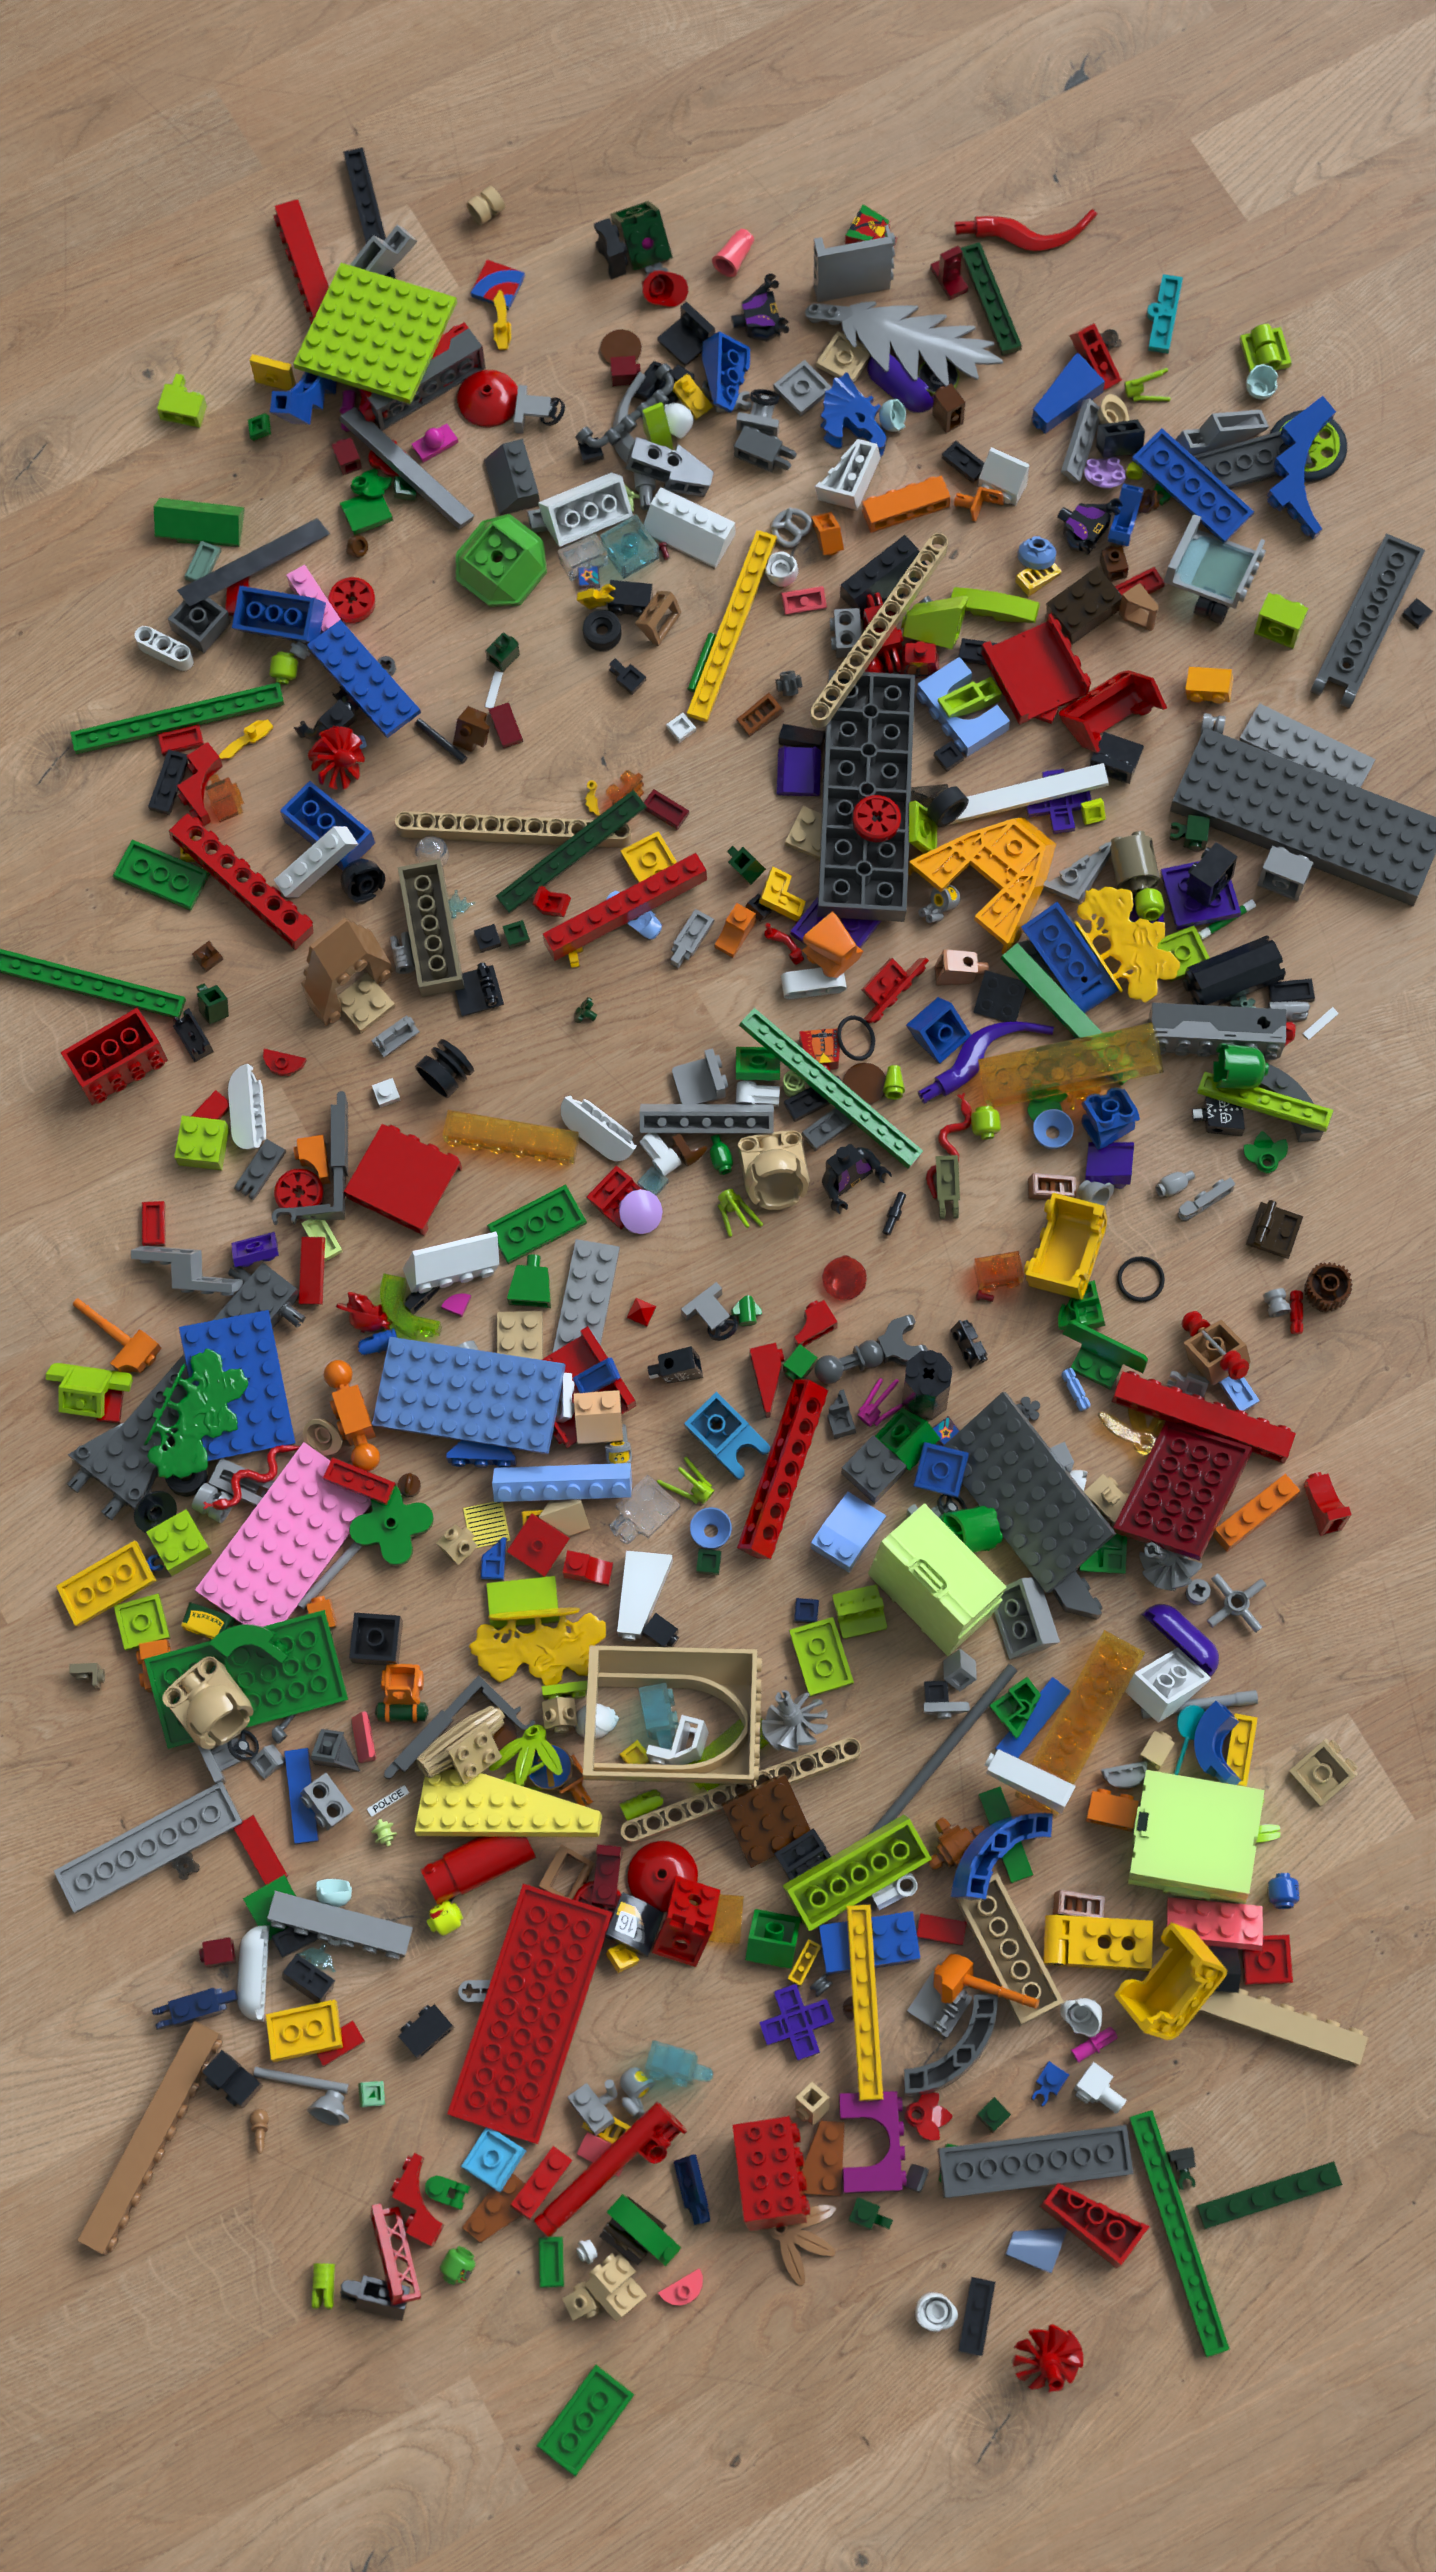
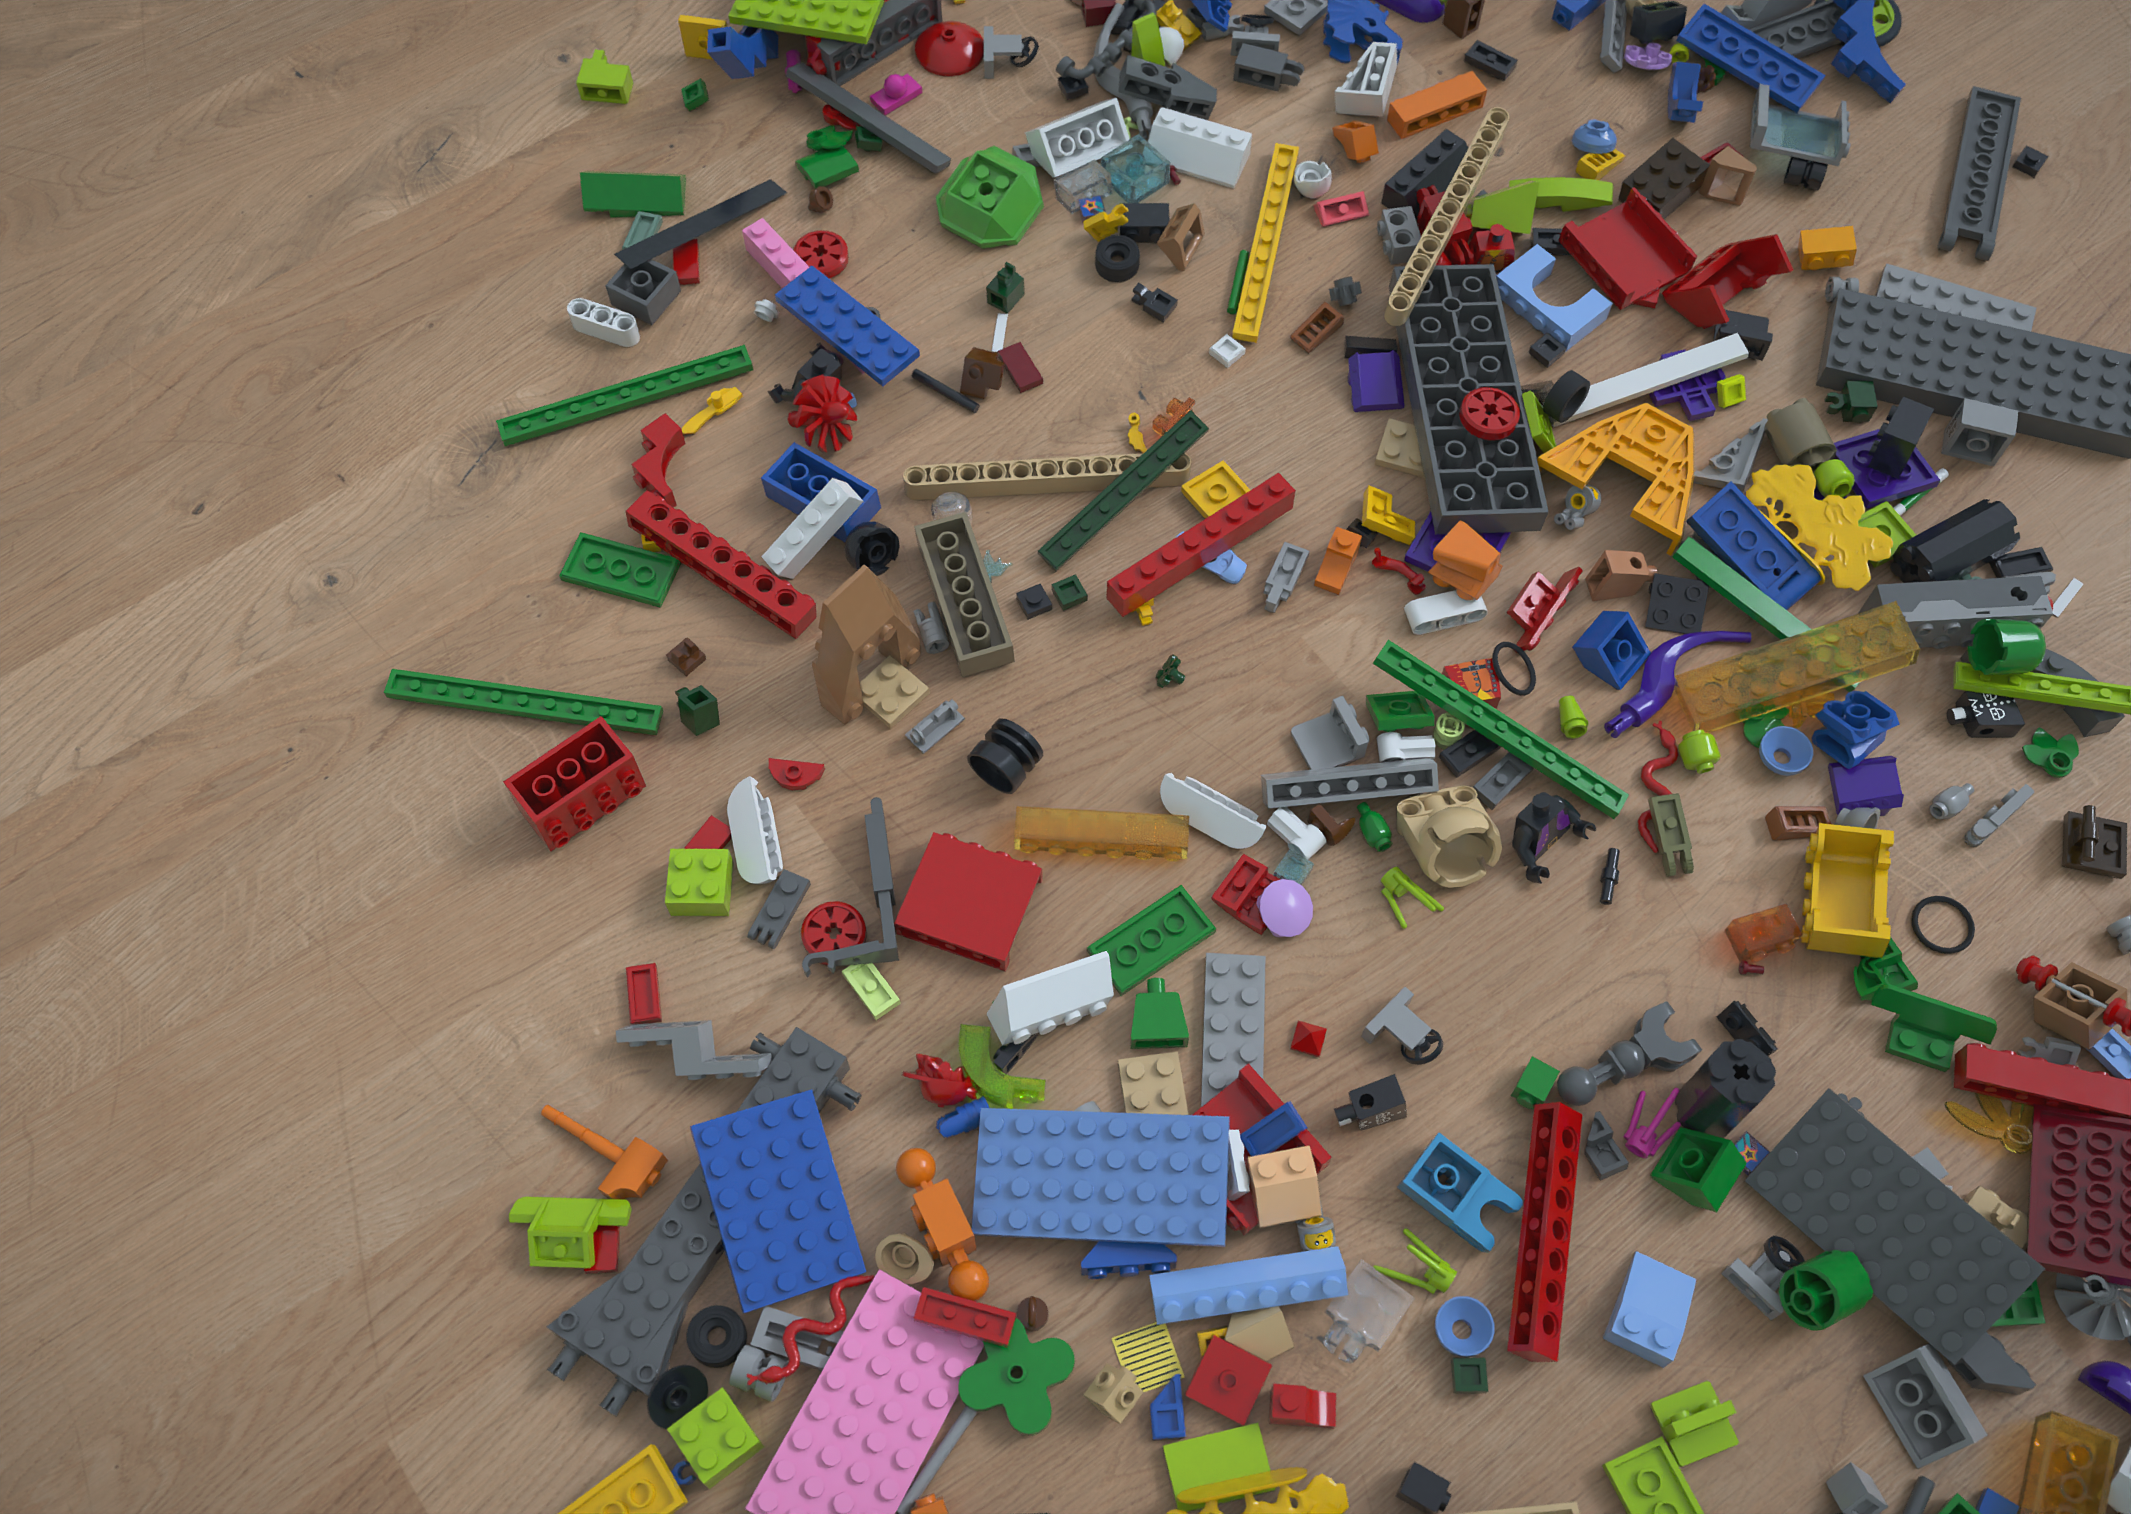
camera: 10 degrees left, 10 degrees down
green plant [143,1348,248,1478] -> none
black plate [148,749,189,815] -> none
red tile [157,724,204,756] -> none
black hinge [173,1008,214,1063] -> none
clear orange brick [205,774,244,823] -> none
dark purple plate [231,1232,279,1267] -> none
blue brick [232,586,326,643] -> none
lime head [269,652,298,685] -> none
orange arch [294,1135,331,1185] -> none
red tile [299,1237,325,1305] -> none
dark red brick [332,438,362,476] -> none
white plate [372,1078,400,1108] -> none
dark pink tile [441,1293,471,1317] -> none
black hinge [455,963,504,1017] -> none
dark grey slope [484,439,540,516] -> none
red bracket [533,886,571,917] -> none
white slope [617,1551,673,1641] -> none
dark red tile [644,789,690,830] -> none
dark green brick [727,846,766,885] -> none
green piece [731,1295,762,1326] -> none
red slope [749,1342,785,1418] -> none
light grey piece [771,507,813,548] -> none
red arch [794,1300,838,1347] -> none
dark blue tile [794,1598,819,1623] -> none
clear red dish [822,1255,867,1300] -> none
dark grey brick [841,1435,907,1504] -> none
reddish brown piece [843,1063,886,1104] -> none
yellowish green piece [868,1503,1007,1656] -> none
light aqua hair [879,399,906,432] -> none
blue tile [914,1442,969,1498] -> none
lime slope [937,677,1002,718] -> none
orange bracket [954,487,1004,522] -> none
white slope [978,447,1029,506] -> none
black torso [1057,498,1123,555] -> none
light blue axle [1061,1368,1091,1411] -> none
reddish brown brick [1100,546,1129,581] -> none
lime brick [1254,593,1309,649] -> none

